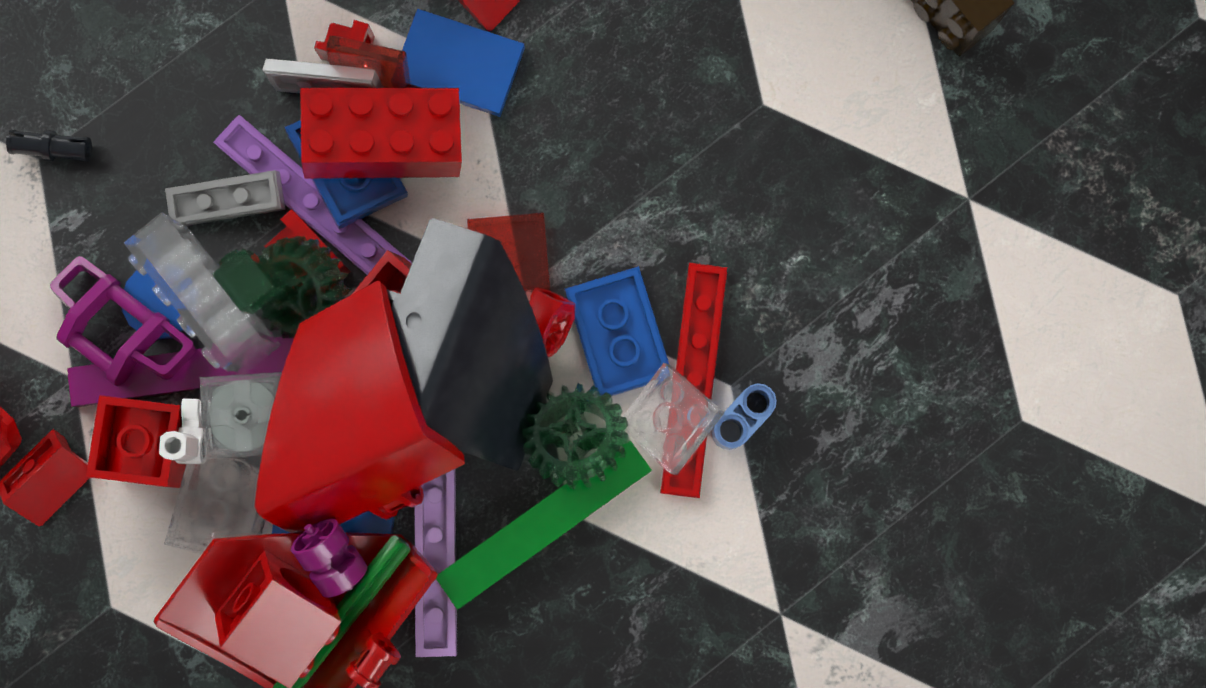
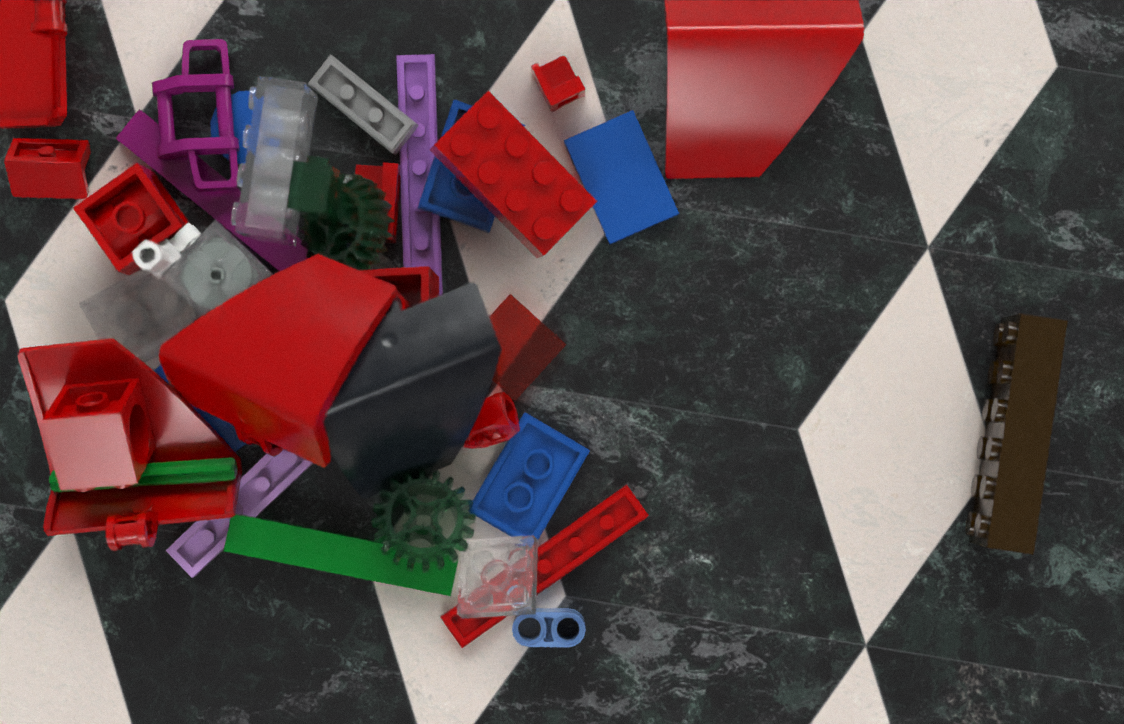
camera: 50 degrees right, 5 degrees up
light grey tile [263,58,385,93] -> none
magenta wheel [291,519,367,597] -> none
clear red tile [326,35,411,88] -> none

